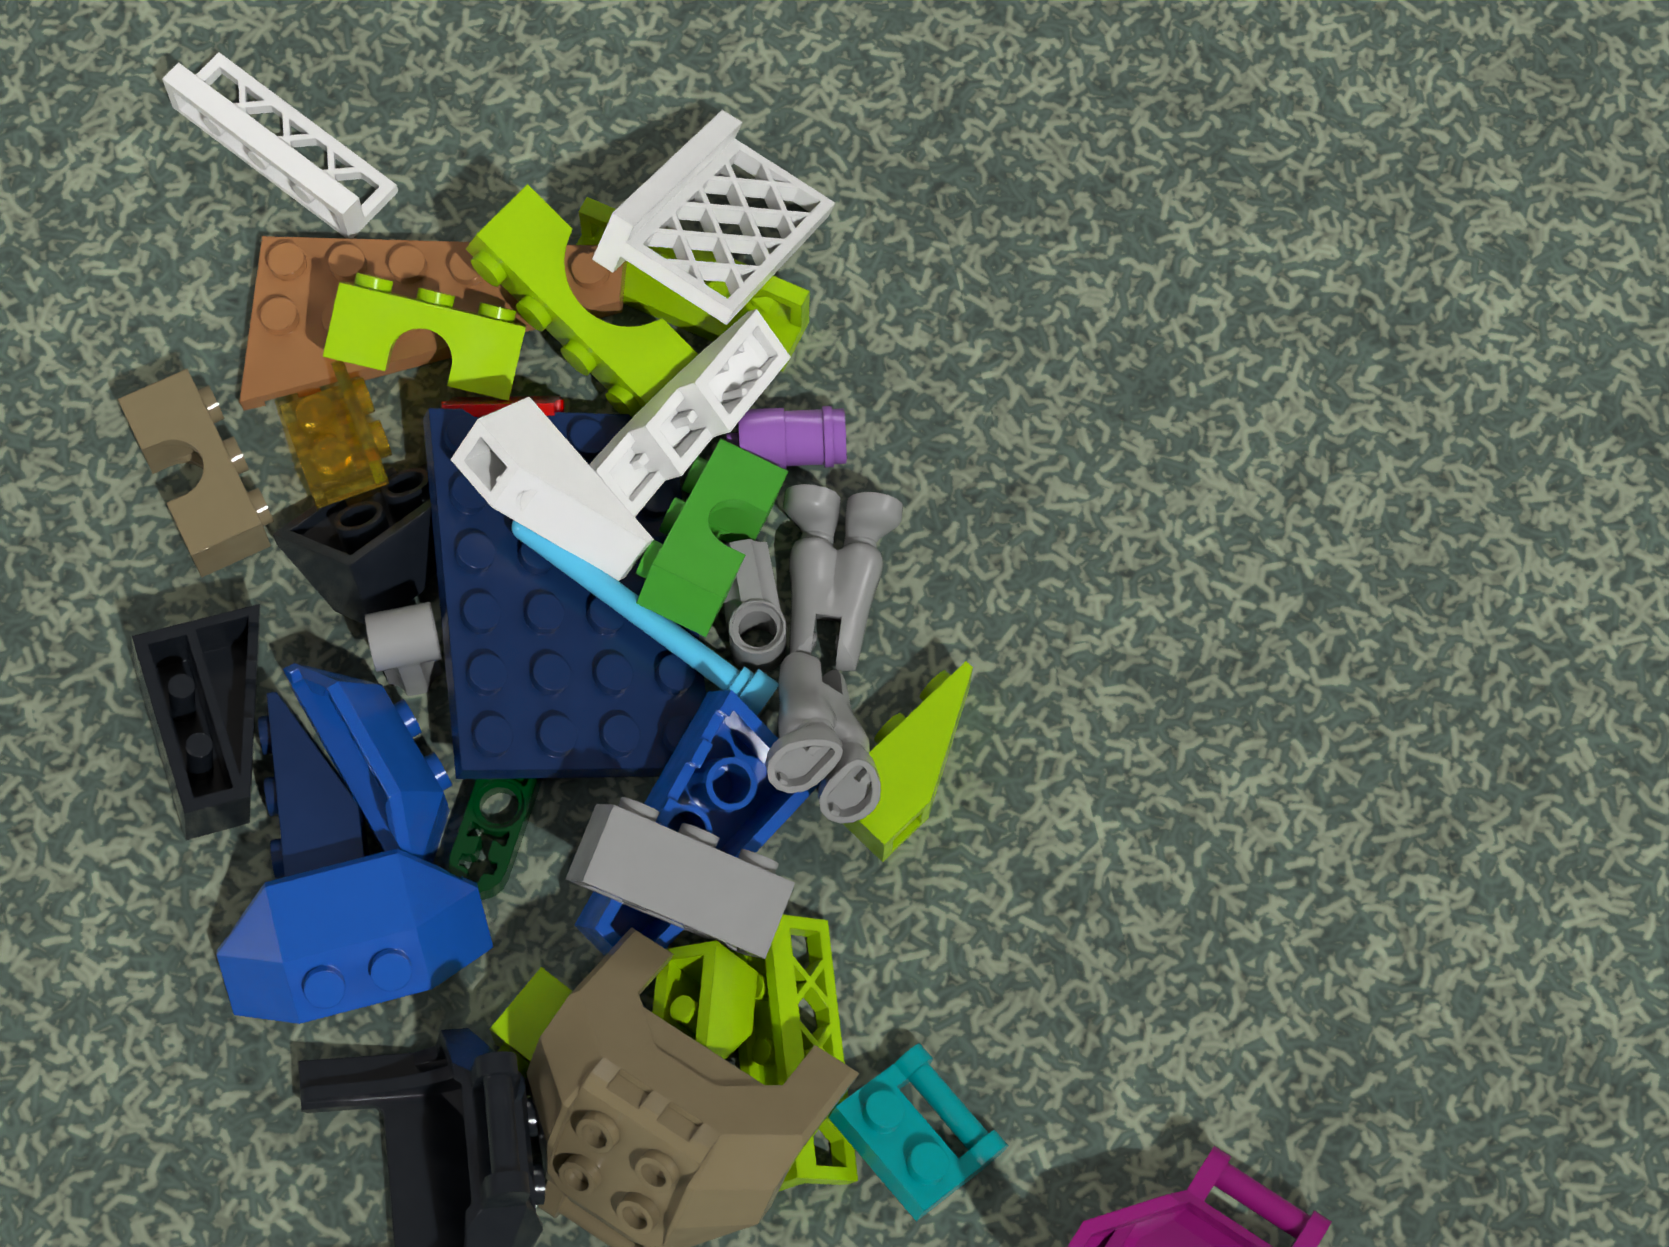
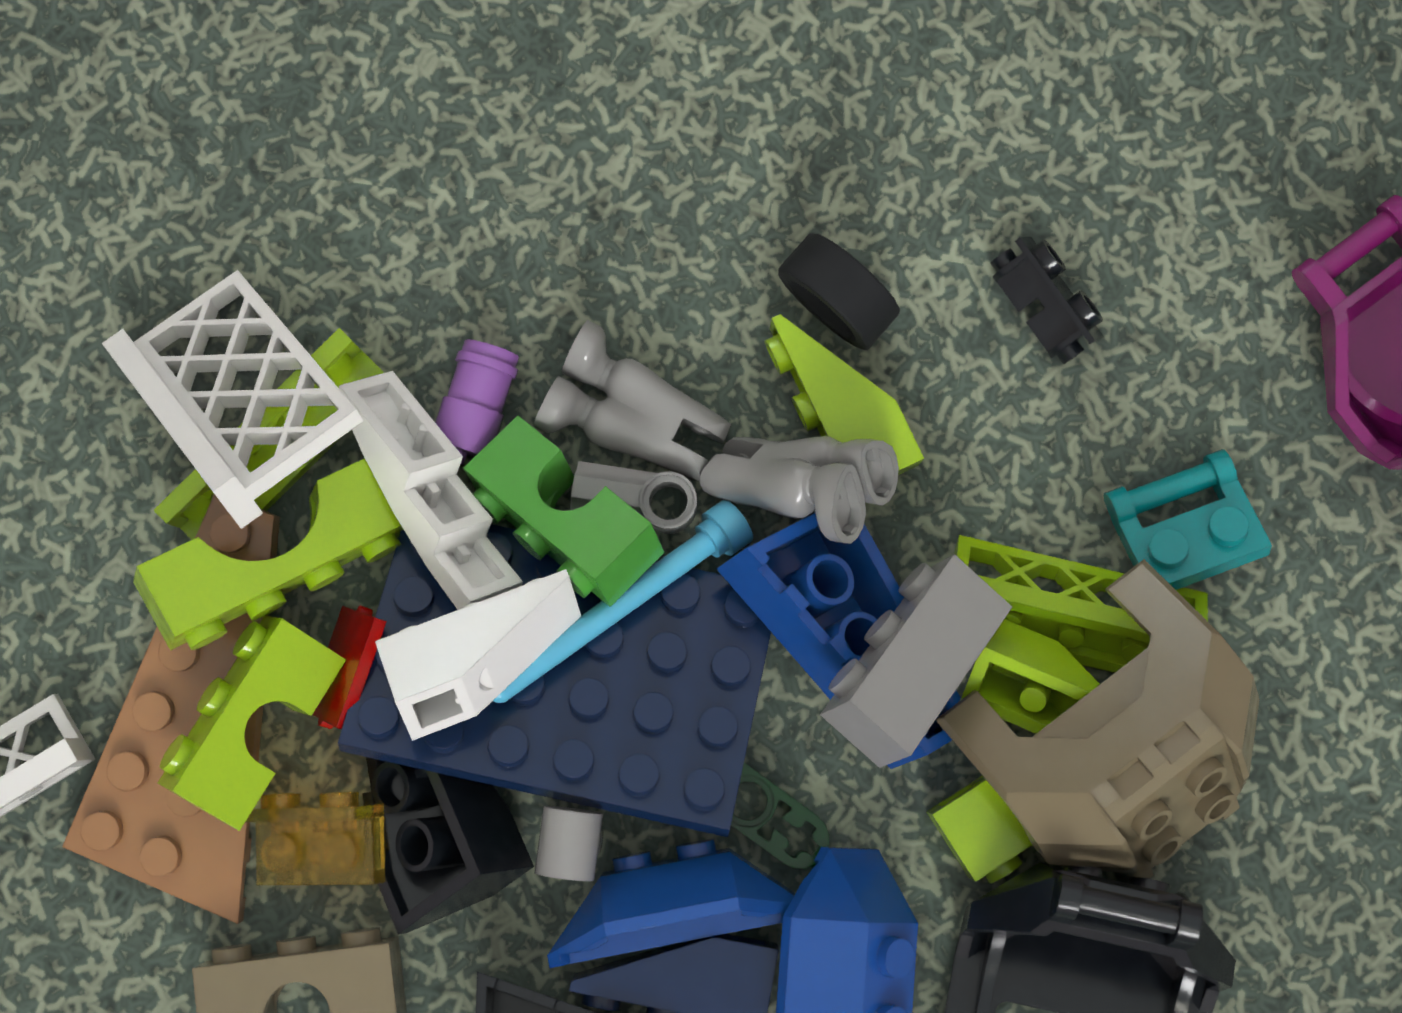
camera: 65 degrees left, 15 degrees up
none -> black tyre [778,233,900,350]
none -> black hinge [990,236,1104,364]

